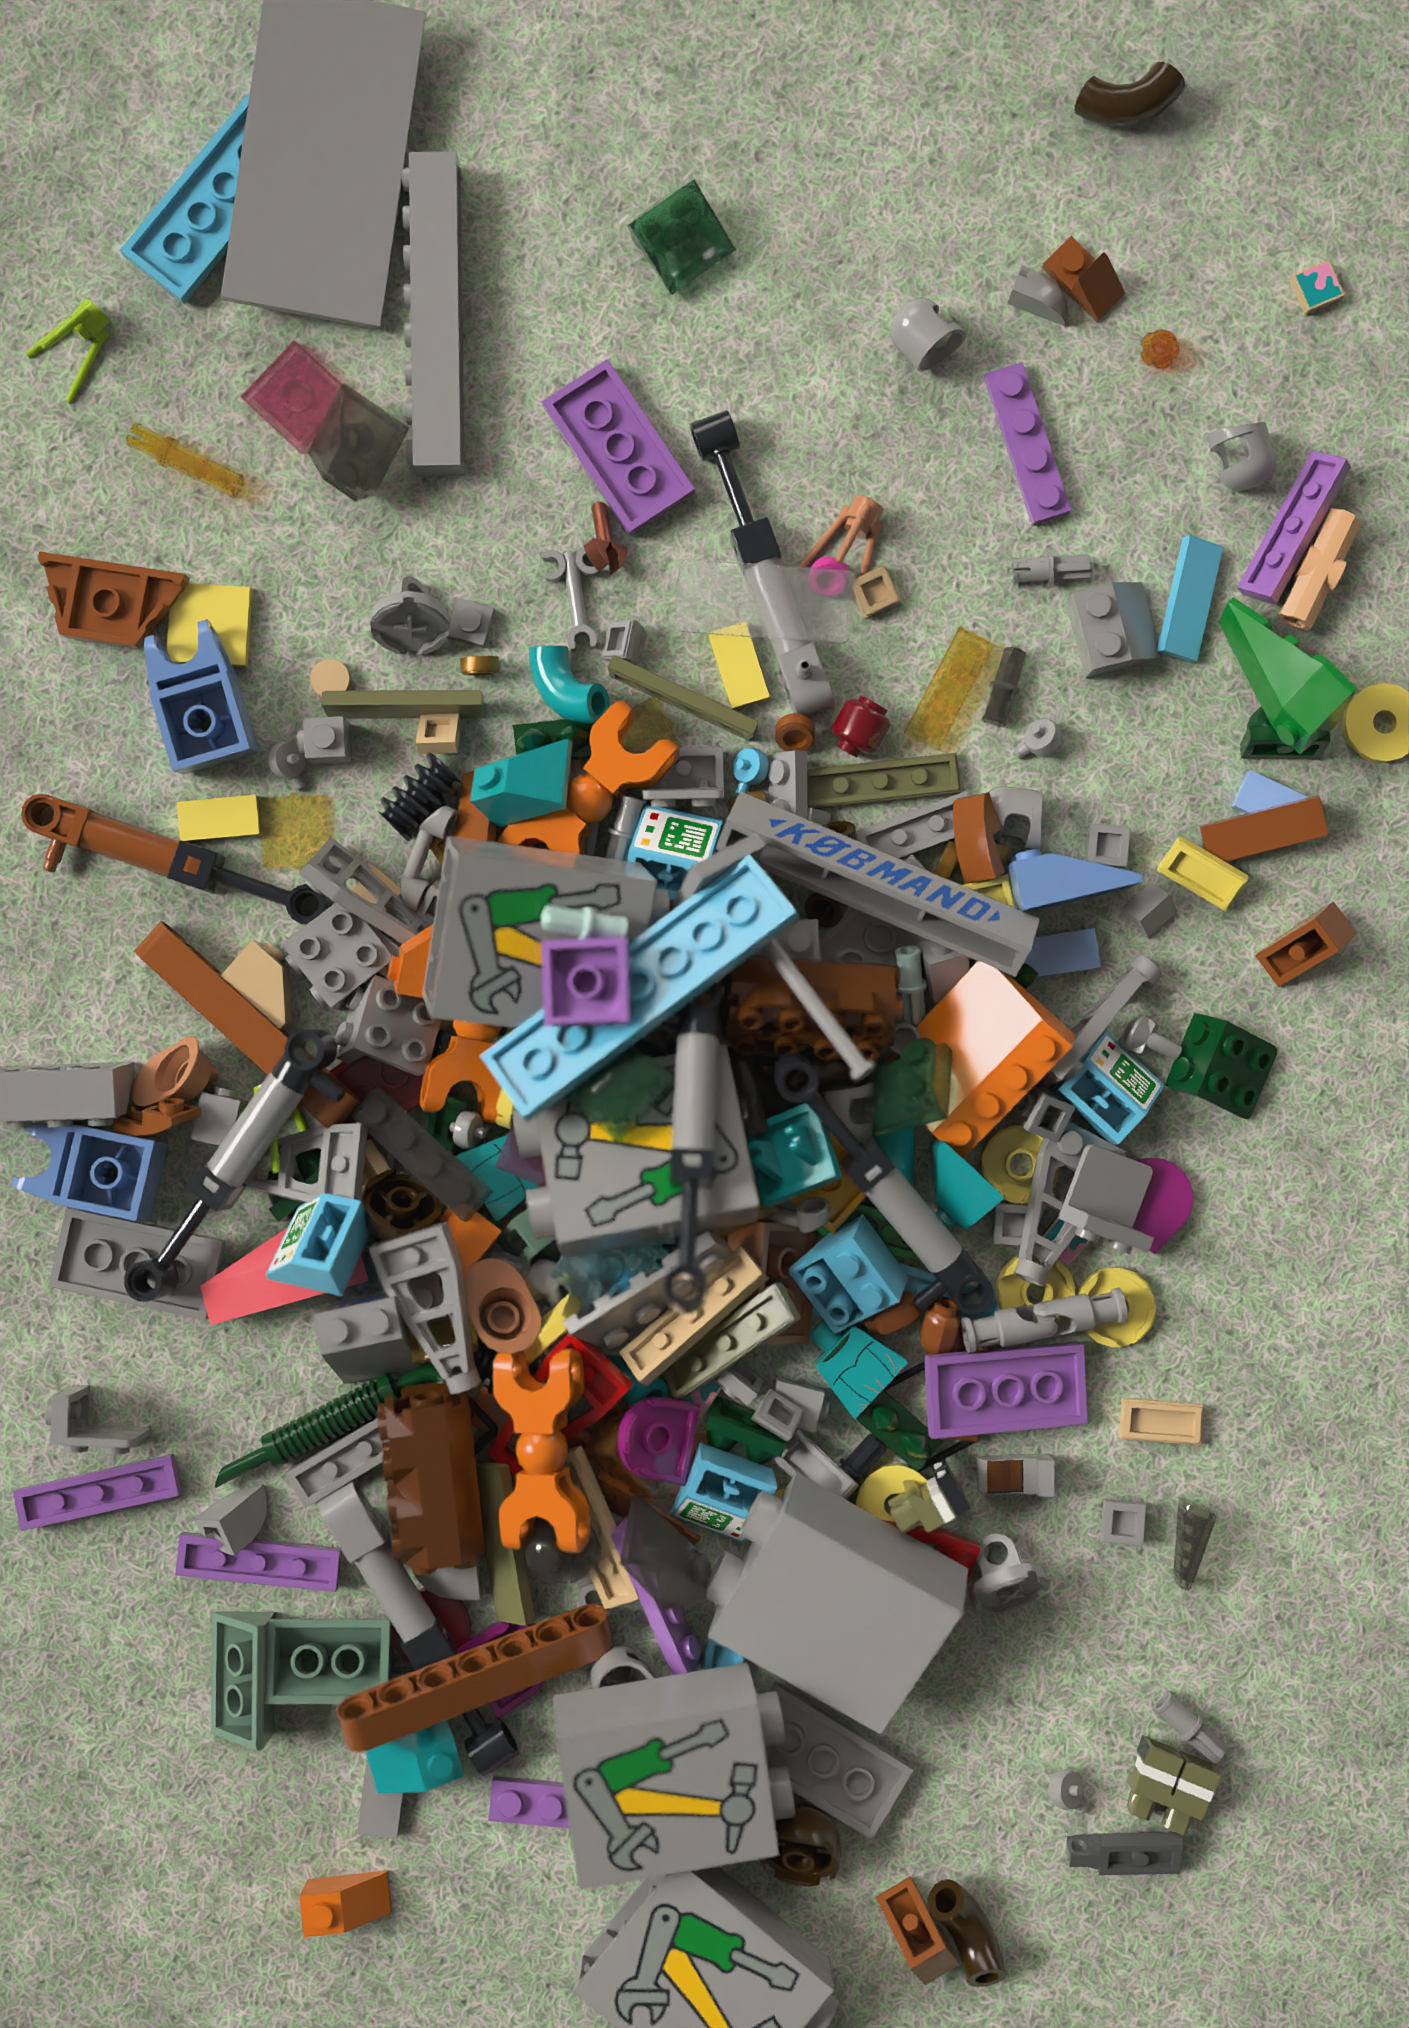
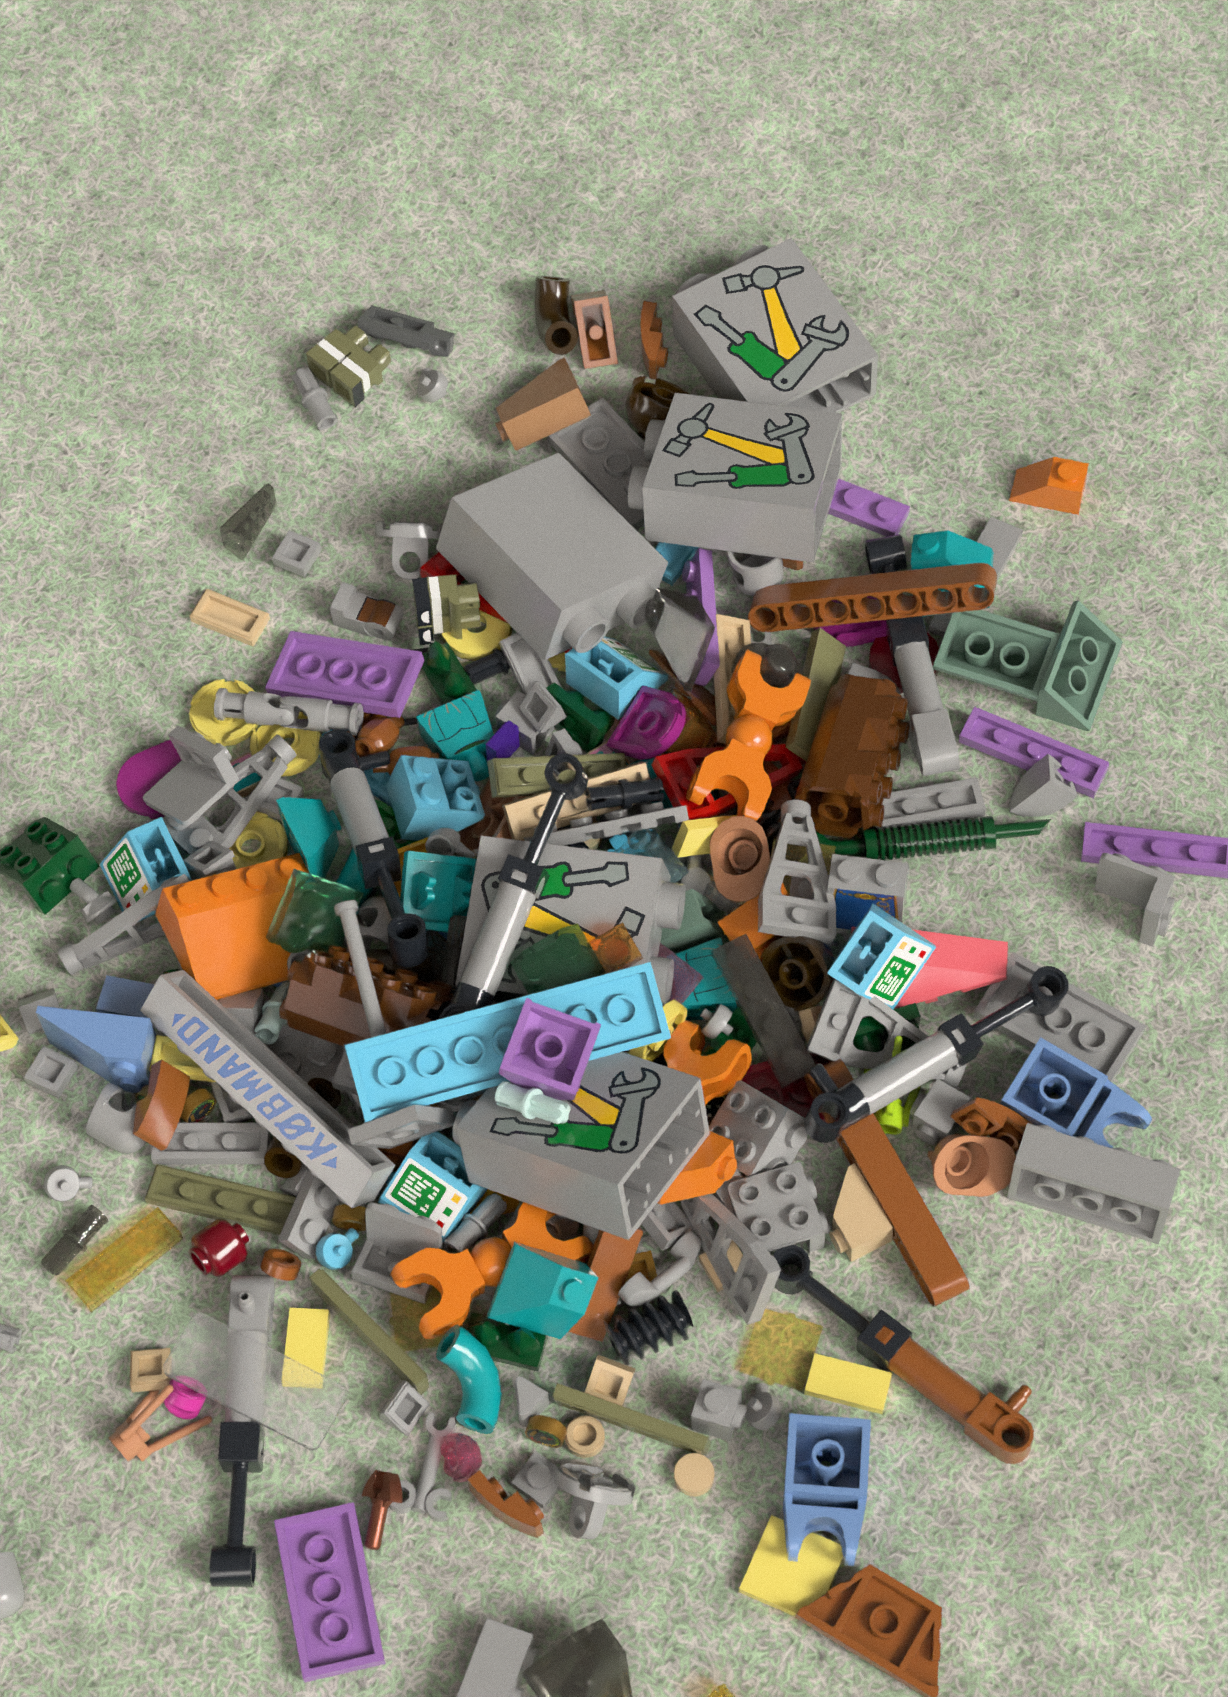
camera: 155 degrees left, 25 degrees down
none -> clear pink plate [440,1433,482,1482]
none -> dark orange slope [467,1470,545,1538]
none -> dark purple tile [486,720,520,761]
none -> medium nougat slope [495,357,591,451]
none -> light grey slope [514,1376,550,1427]
none -> tan tile [565,1415,605,1458]
none -> black pin [585,777,664,811]
none -> clear orange plate [589,922,643,974]
none -> dark orange slope [641,301,669,380]

